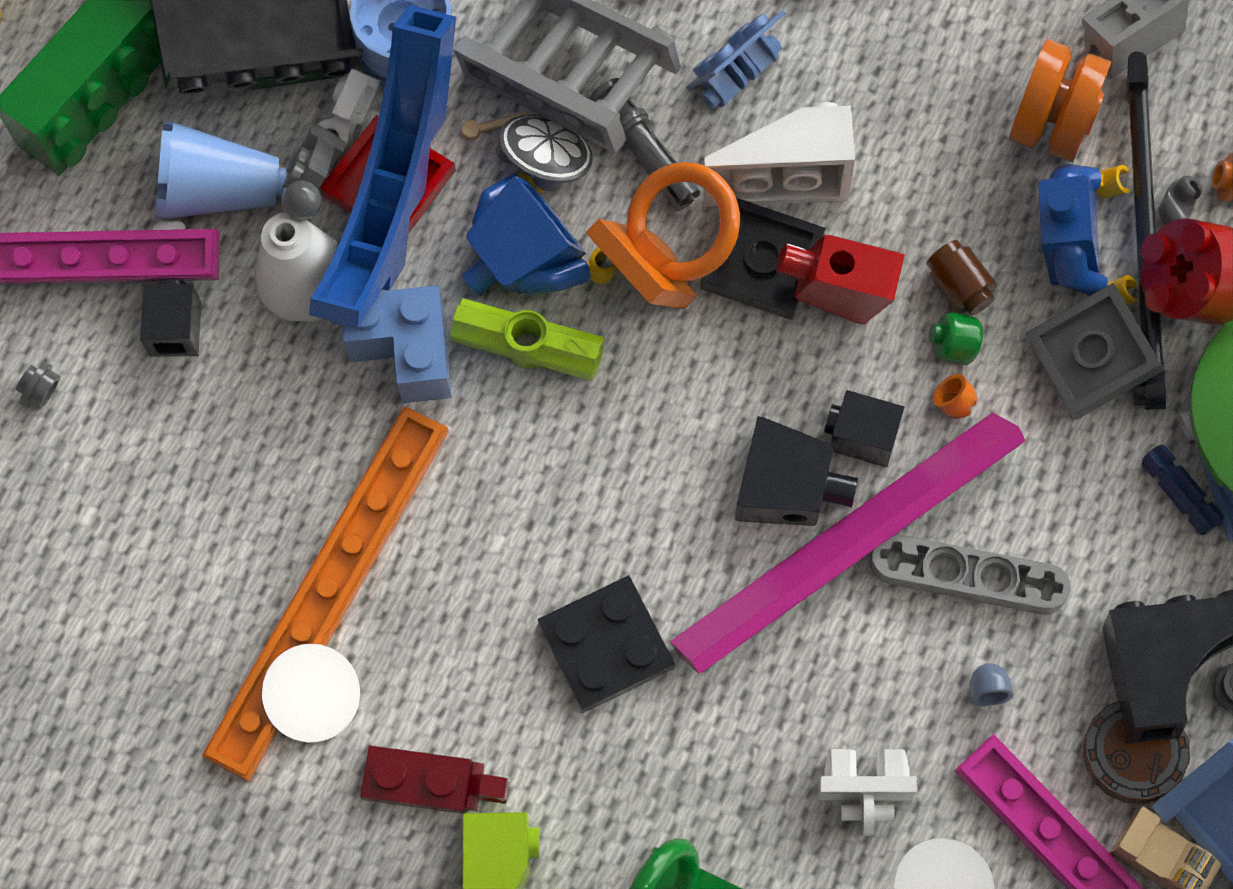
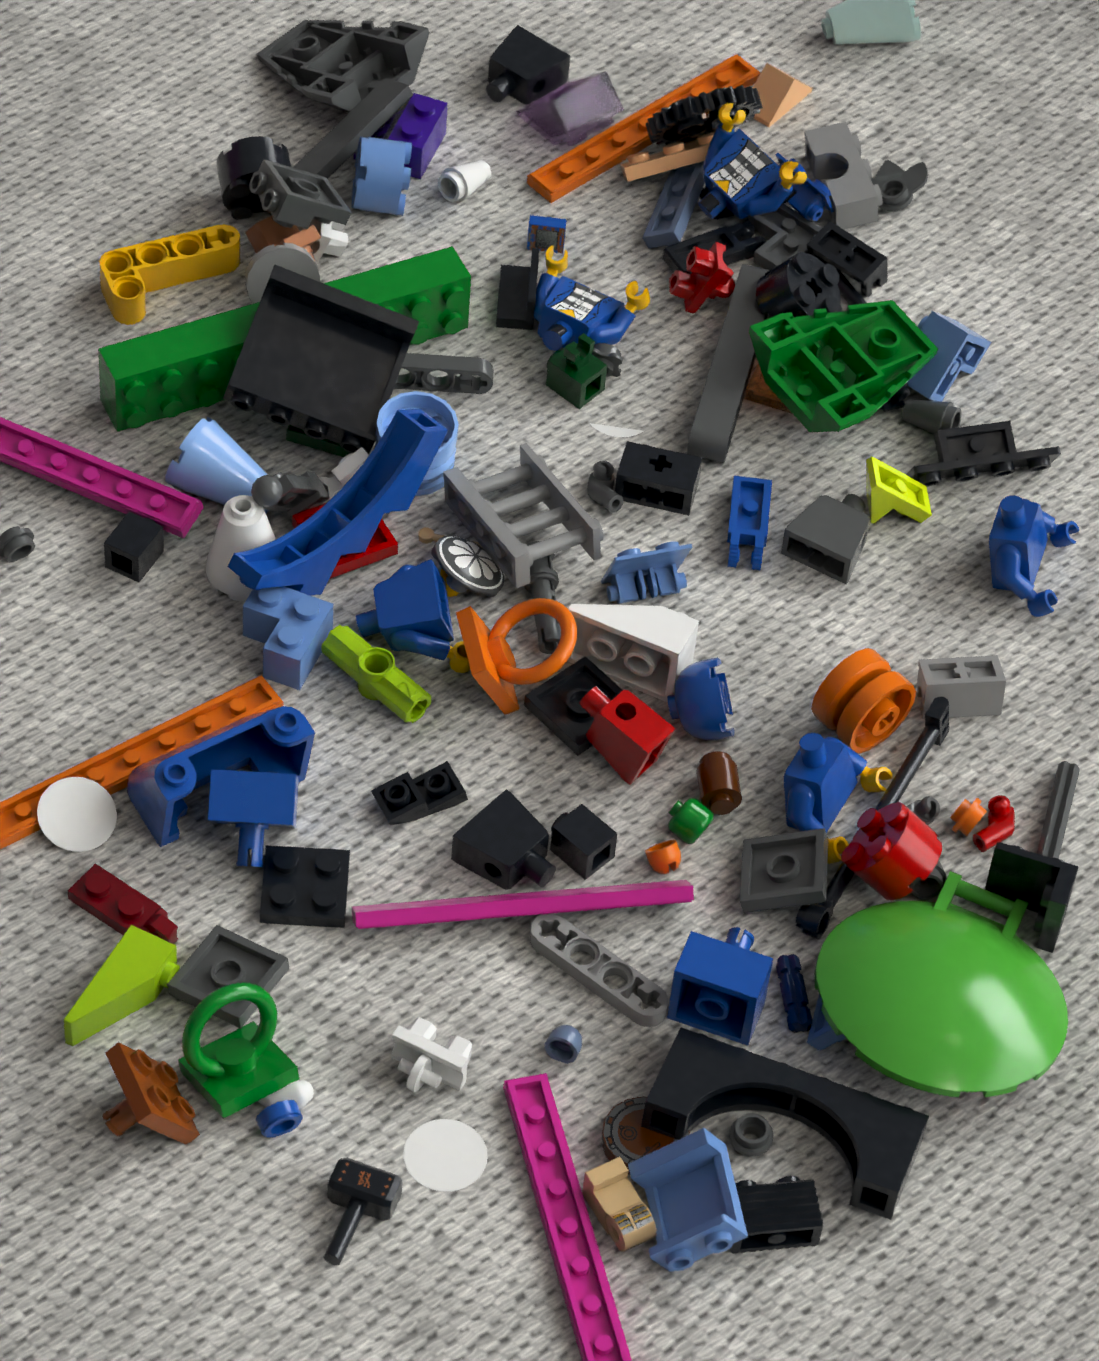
camera: 20 degrees right, 20 degrees down
none -> blue windscreen [127,706,315,847]
none -> dark grey plate [167,925,289,1029]
none -> blue brick [208,769,299,867]
none -> black slope [371,761,468,825]
none -> blue cylinder [667,657,735,741]
none -> blue brick [667,927,773,1046]

